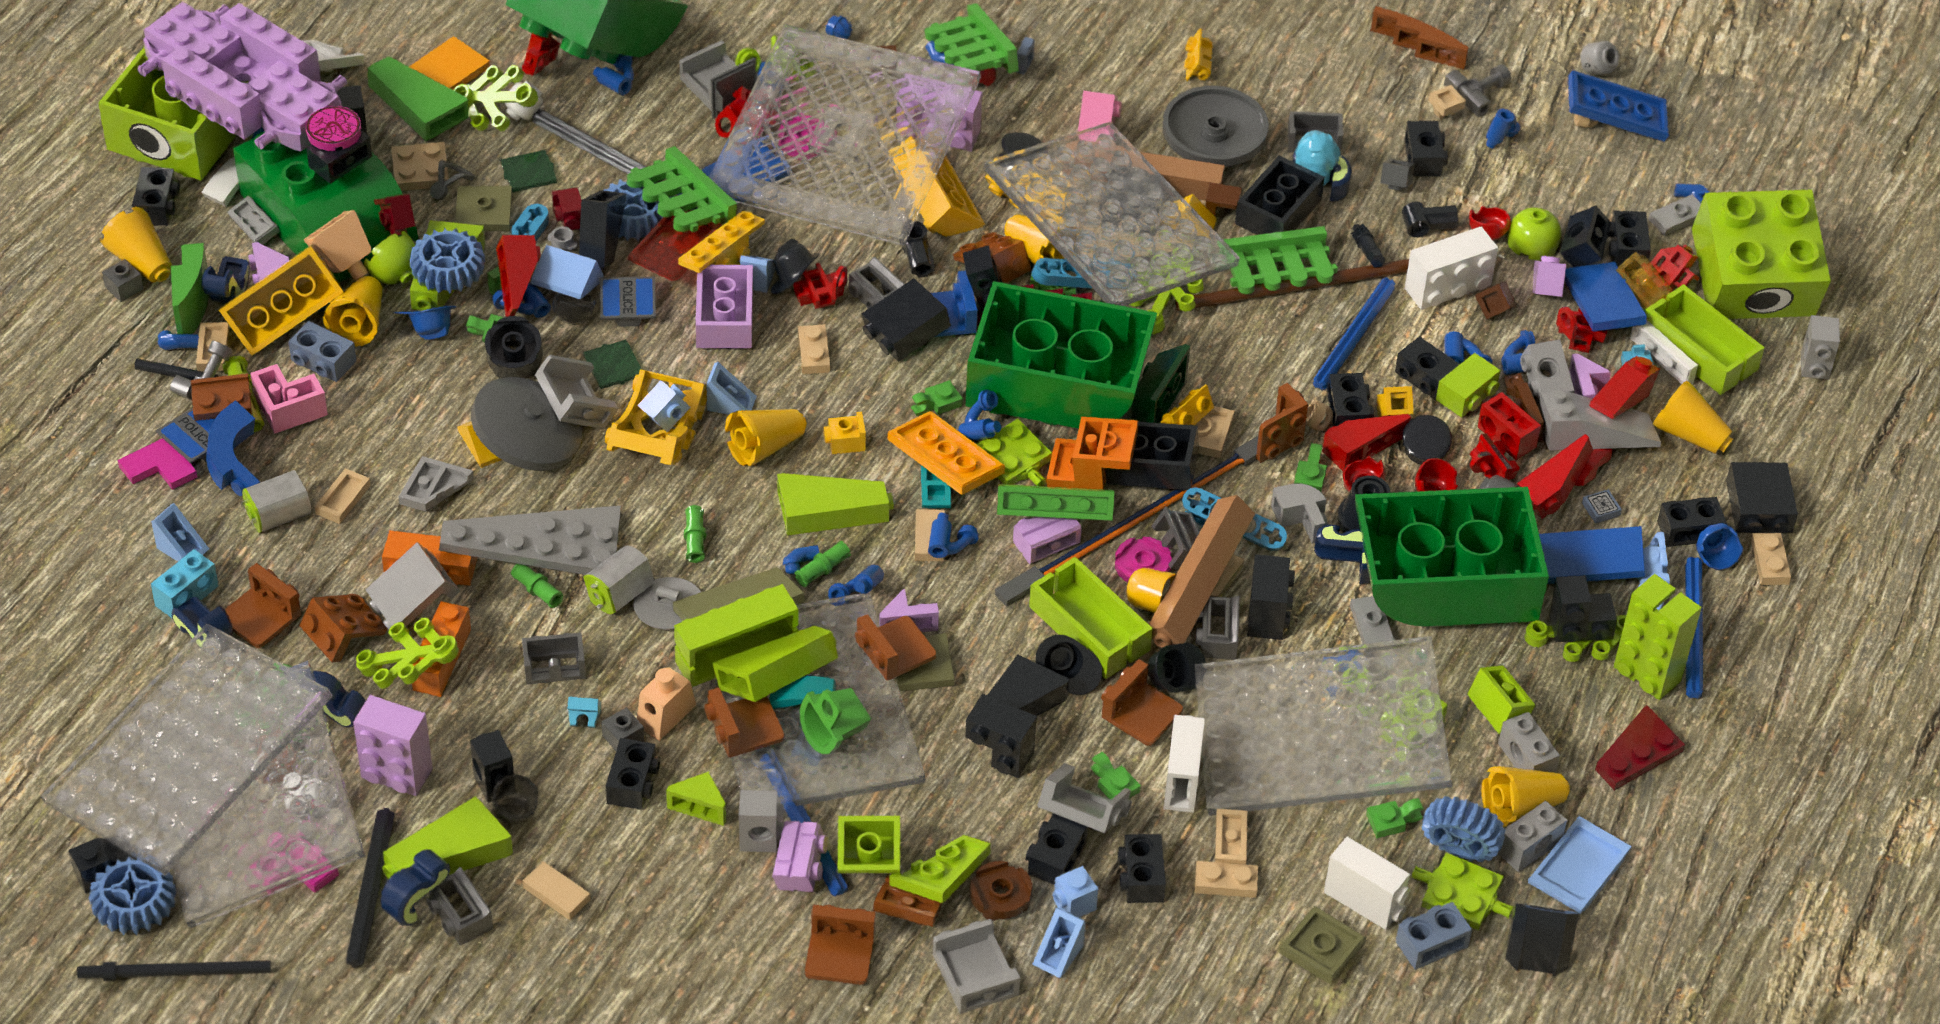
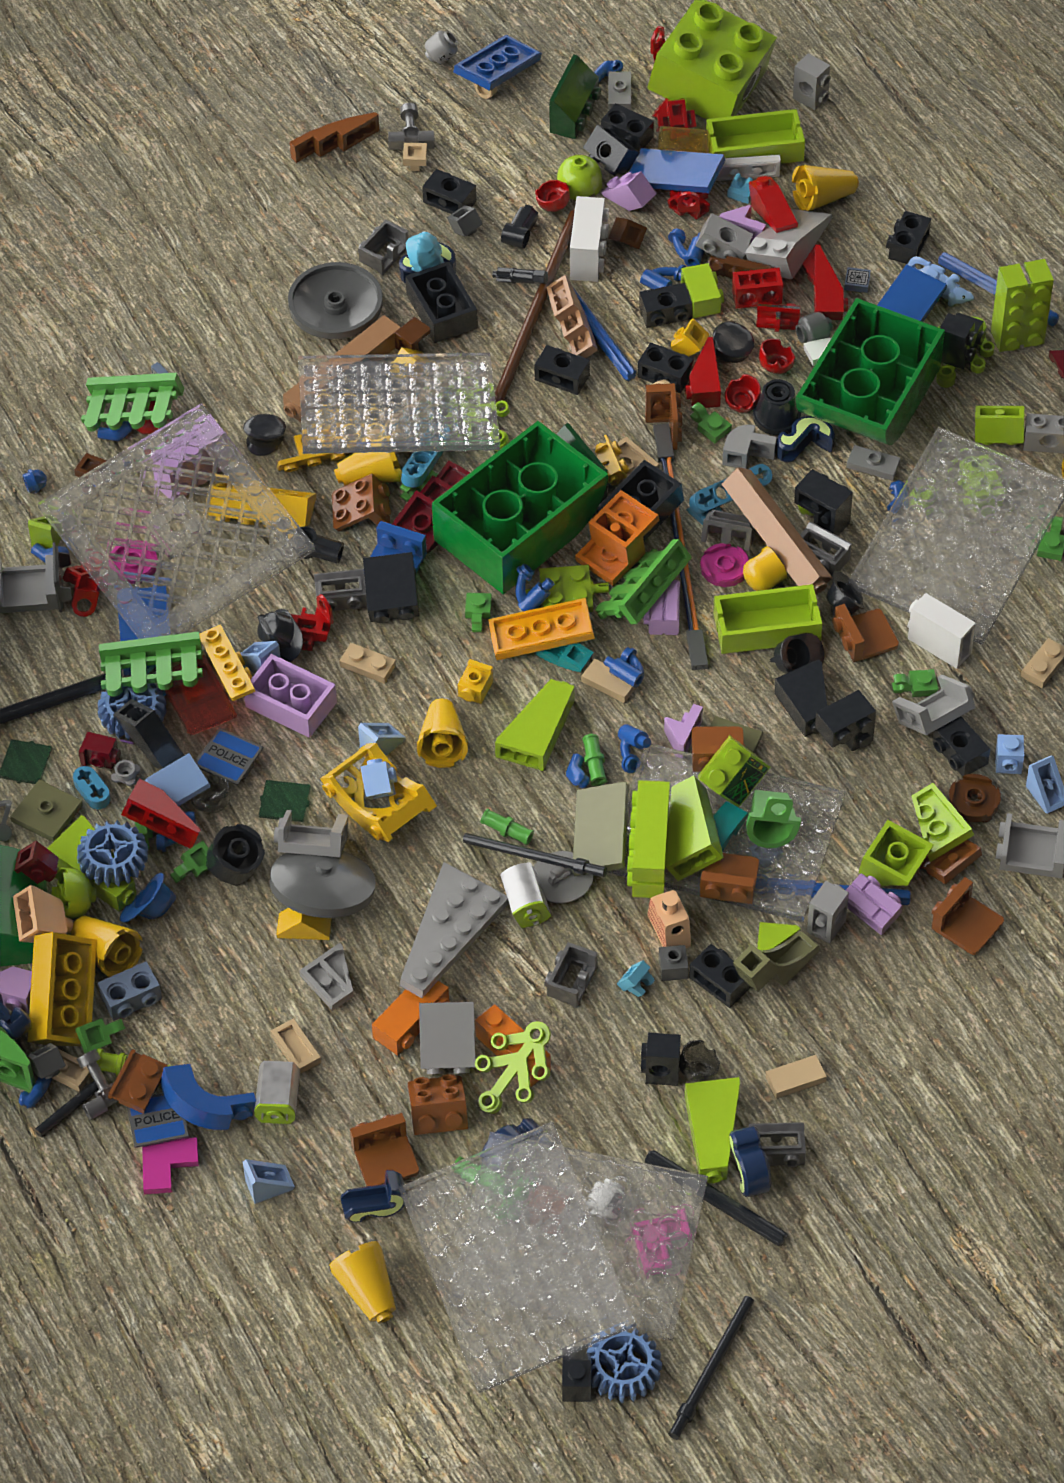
camera: 55 degrees left, 5 degrees up
medium azure brick [151,549,219,618] -> none
bright pink brick [250,364,328,434] -> none
lavender brick [353,695,432,796] -> none
bright green pin [511,564,564,608] -> none
lime plate [735,48,761,71] -> none
black brick [963,245,1004,313] -> none
bright pink brick [1077,91,1122,146] -> none
black brick [1118,834,1166,903] -> none
yellow hinge [1184,28,1213,81] -> none
tan plate [1215,809,1247,865] -> none
bright green fence [1218,226,1338,294] -> none
blue plant [1486,109,1520,149] -> none
blue hair [1696,523,1743,570] -> none
black brick [1726,462,1798,533] -> none
tan plate [1751,533,1791,585] -> none
none -> dark grey plate [26,1043,66,1079]
none -> bright green plate [75,1018,125,1054]
none -> yellow cone [329,1241,396,1324]
none -> black bar [463,833,607,877]
none -> black brick [534,345,590,395]
none -> medium nougat slope [546,275,598,358]
none -> dark green slope [549,54,602,139]
none -> lime slope [698,735,771,807]
none -> olive arch [733,930,820,992]

